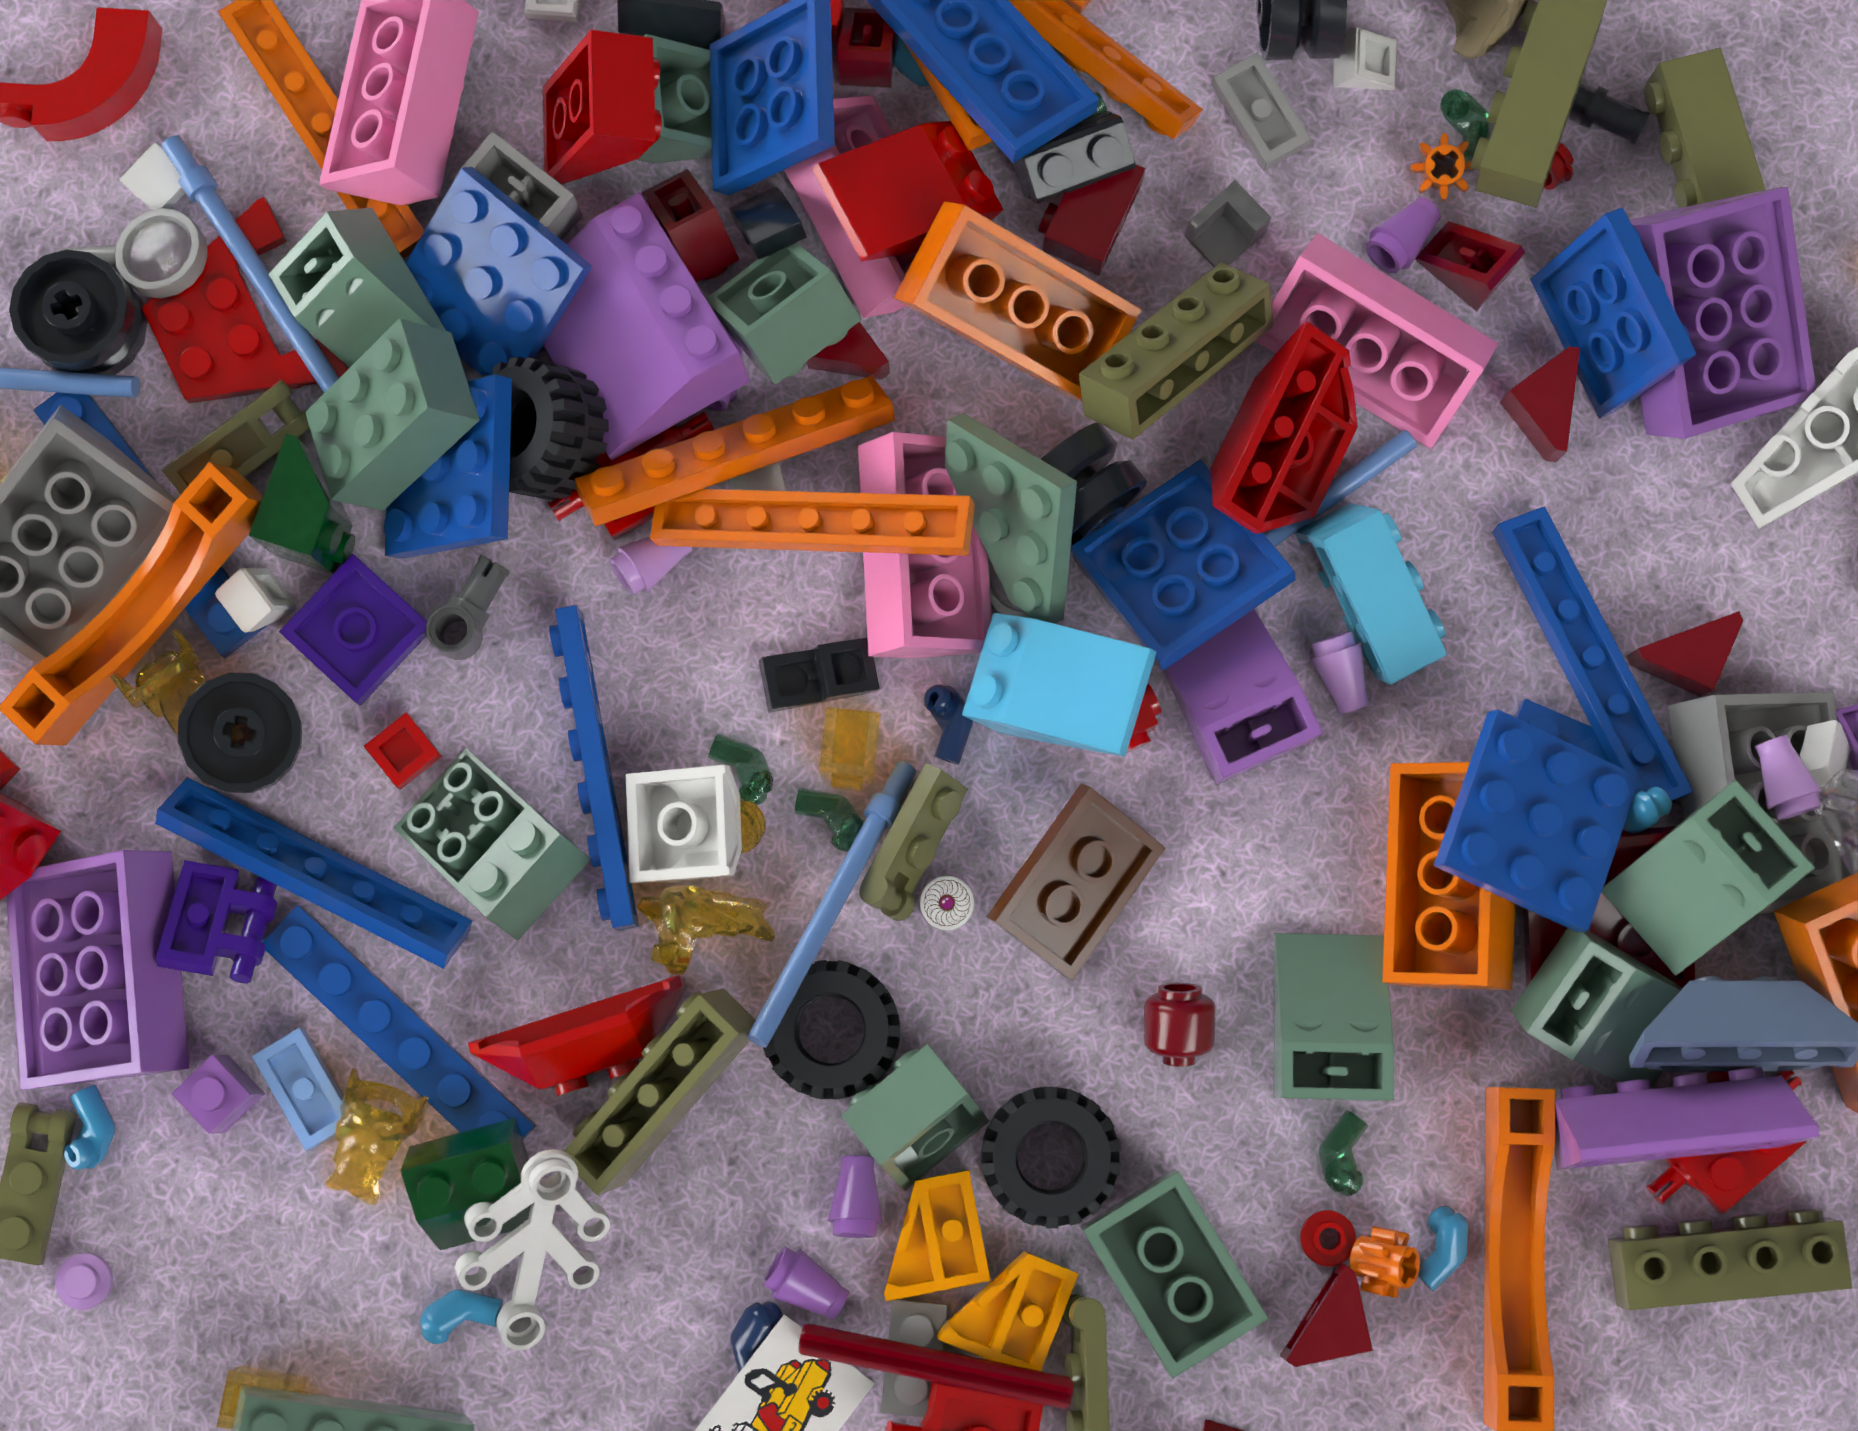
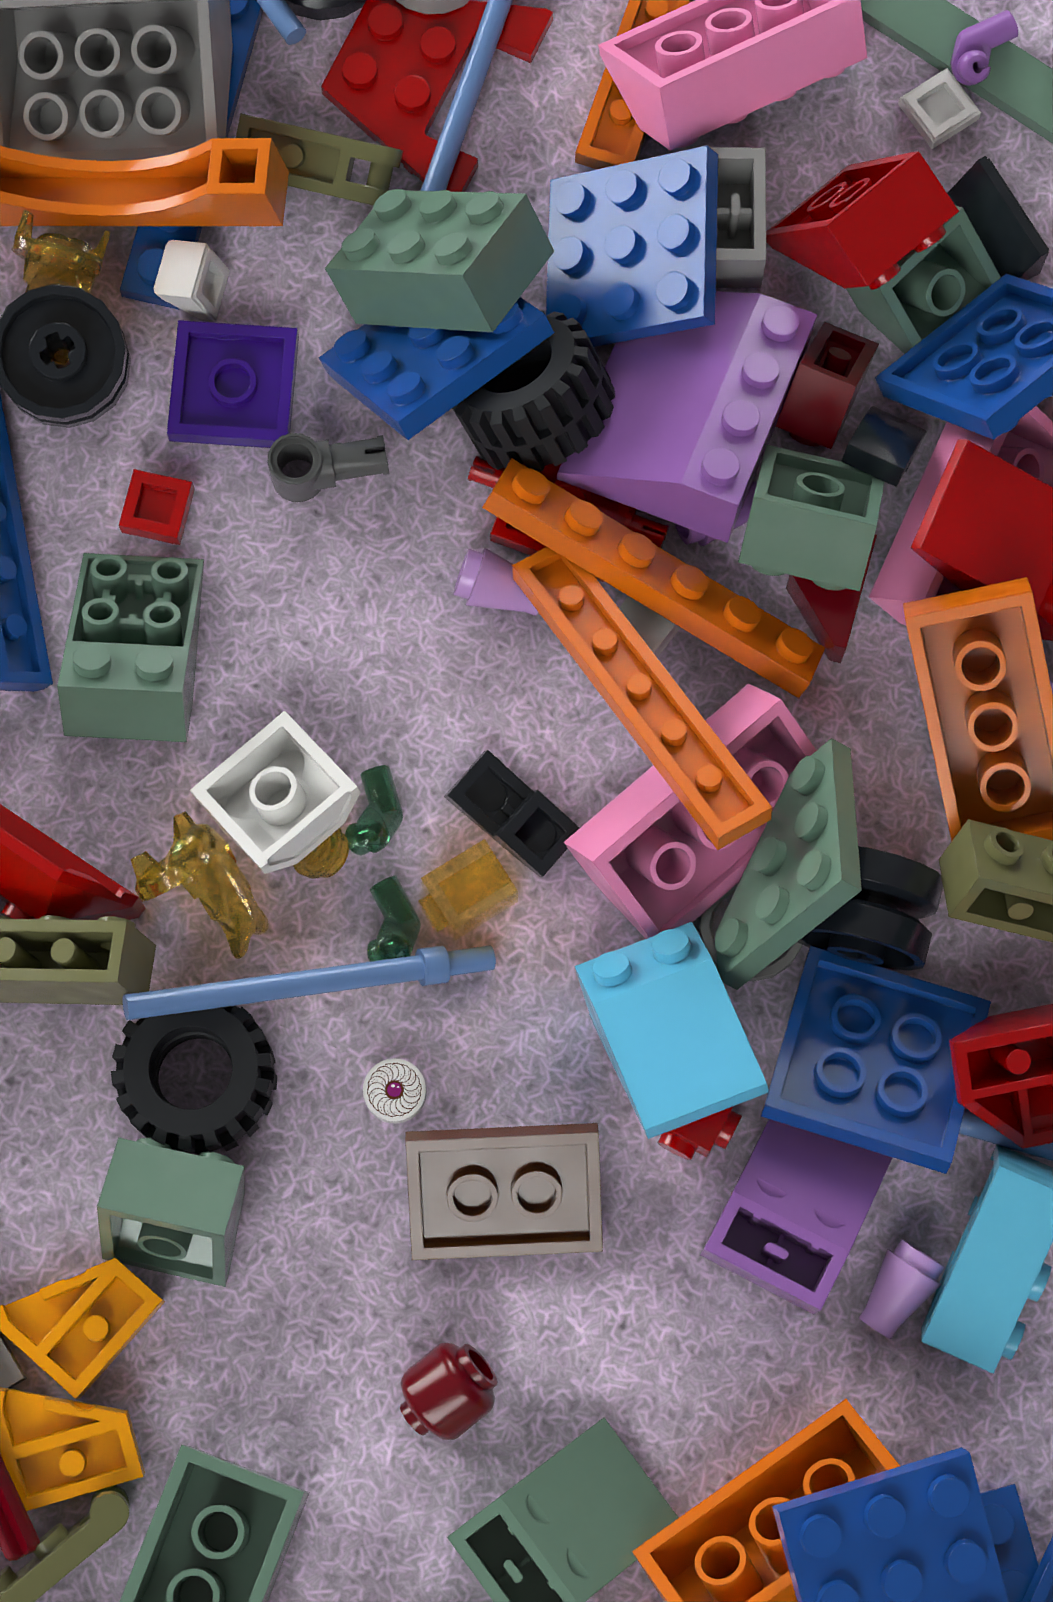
camera: 50 degrees right, 5 degrees down
dark green slope [249,433,355,575] -> none
sand green slope [268,208,446,368] -> none
blue plate [549,605,640,931] -> none
medium lavender cone [828,1155,883,1238] -> none
olive plate [859,763,968,921] -> none
dark blue arm [924,684,973,765] -> none
black tyre [981,1087,1122,1228] -> none

